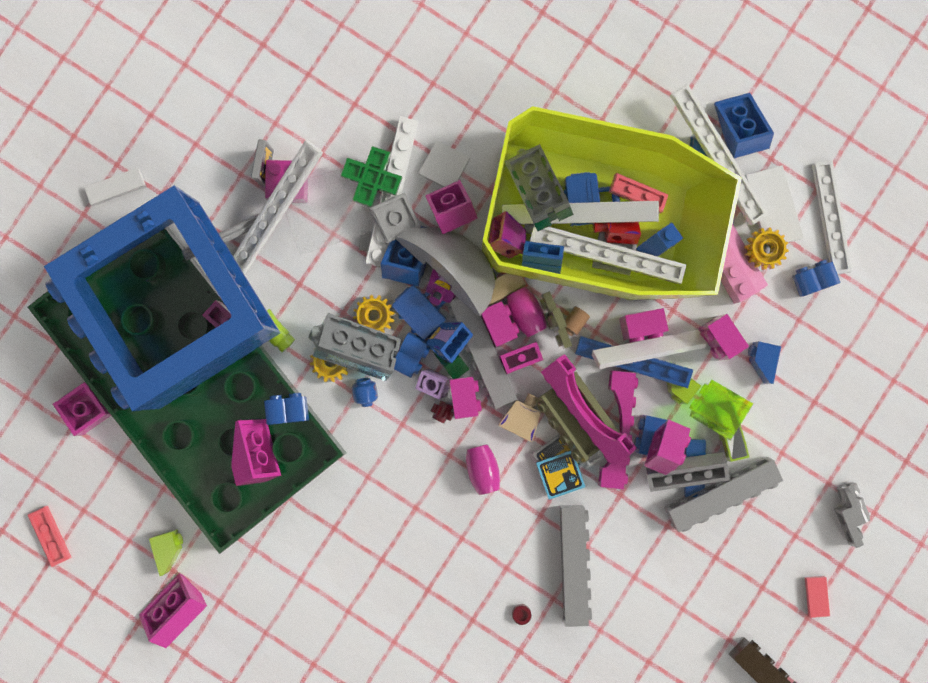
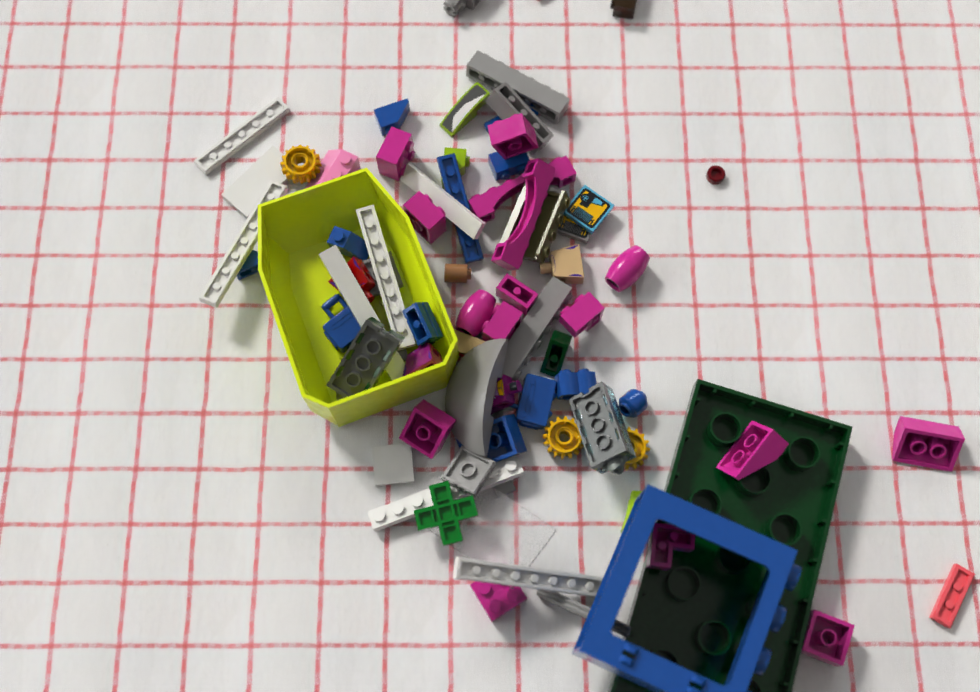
camera: 130 degrees left, 15 degrees down
lime slope [149,529,183,576] -> none
light grey tile [251,139,274,186] -> none
blue brick [264,393,309,425] -> none
lavender head [415,369,453,399] -> none
blue torso [426,322,473,363] -> none
dark red gear [430,400,454,424] -> none
olive plate [540,291,572,349] -> none
light grey brick [560,505,592,627] -> none
coral tile [609,173,668,213] -> none
clear neon green brick [689,380,753,441] -> none
blue slope [714,93,774,158] -> none
blue brick [792,260,841,297] -> none

